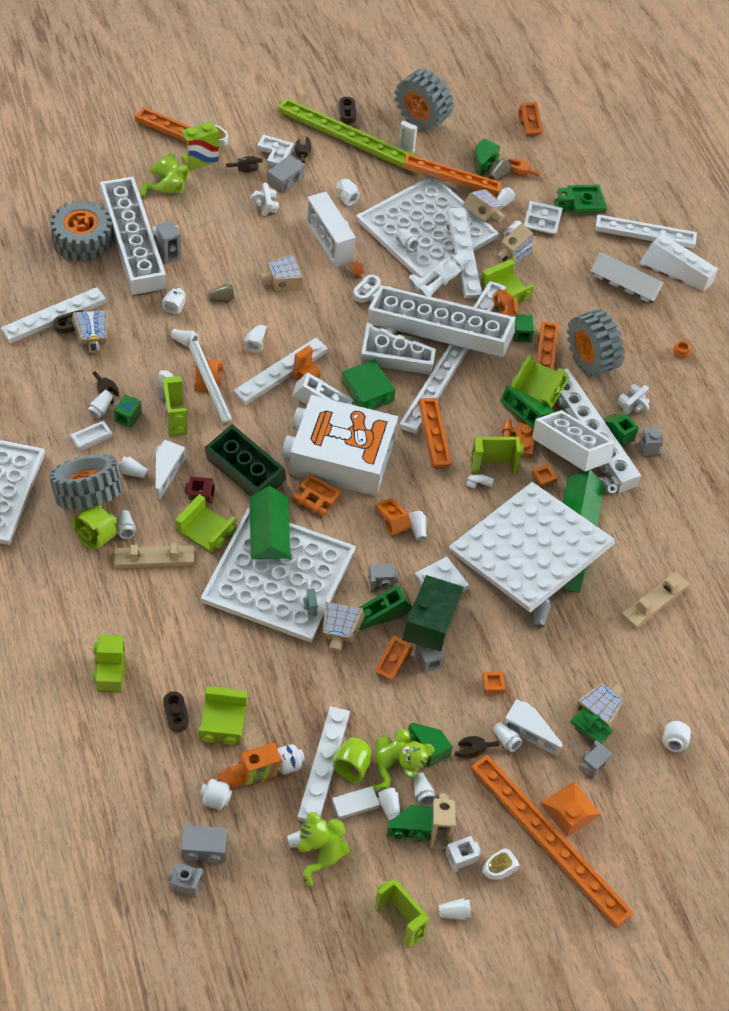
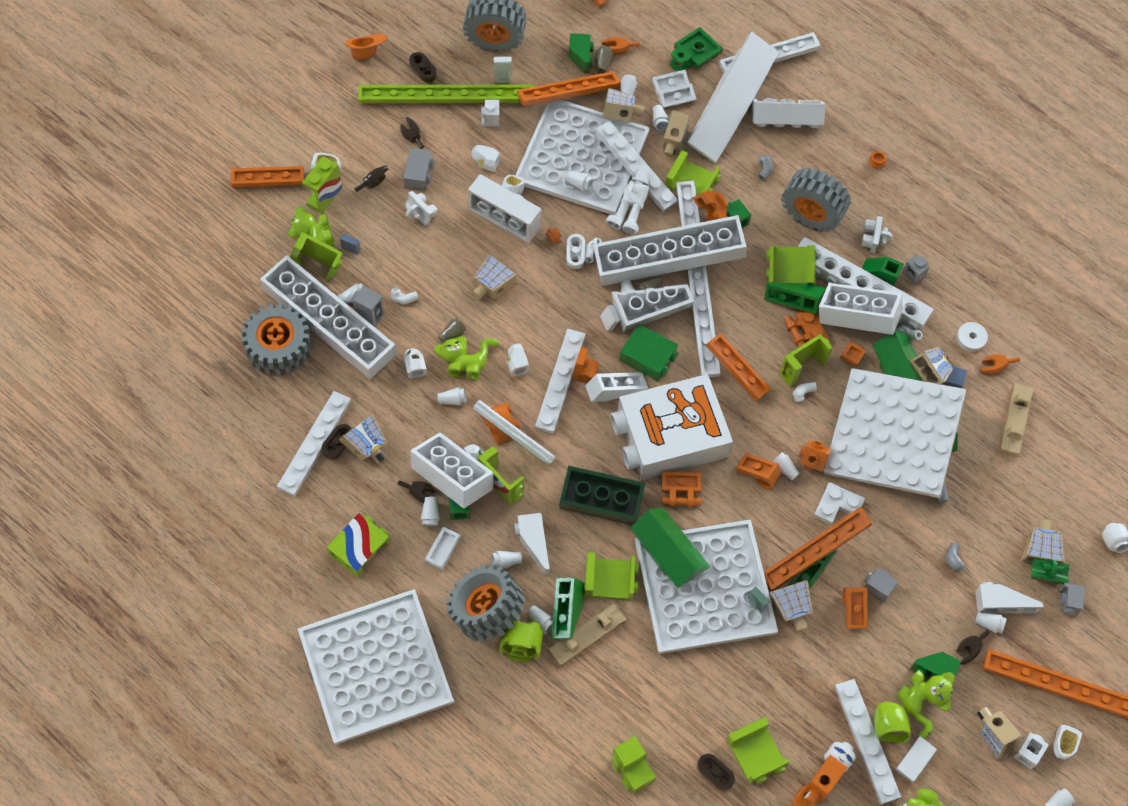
camera: 30 degrees left, 10 degrees up
dark red brick [185,476,216,503] -> none
white plate [257,135,294,167] -> none
light grey brick [368,563,398,592] -> none
white cone [378,788,400,822] -> none
green slope [387,805,432,841] -> none
dark green brick [402,575,464,652] -> none
white cone [412,773,436,806] -> none
orange plate [482,672,505,694] -> none
orange plate [536,321,559,370] -> none
orange slope [541,782,601,837] -> none
white wedge [639,234,718,292] -> none
none -> lime panel [290,232,343,282]
none -> panel [327,513,390,578]
none -> sand blue tile [340,234,361,255]
none -> orange piece [345,34,387,60]
none -> white arm [391,288,419,305]
none -> white brick [410,433,493,508]
none -> lime animal [434,336,499,381]
none -> white brick [481,100,499,127]
none -> white rock [501,175,526,194]
none -> green slope [552,578,585,639]
none -> white tile [600,305,620,331]
none -> white slope [687,32,779,163]
none -> light grey arm [758,155,773,181]
none -> orange plate [764,507,873,591]
none -> orange brick [799,441,831,471]
none -> tan torso [910,347,953,384]
none -> sand blue tile [943,366,967,388]
none -> light grey arm [945,542,964,572]
none -> white piece [956,322,988,352]
none -> orange hand [980,354,1020,374]

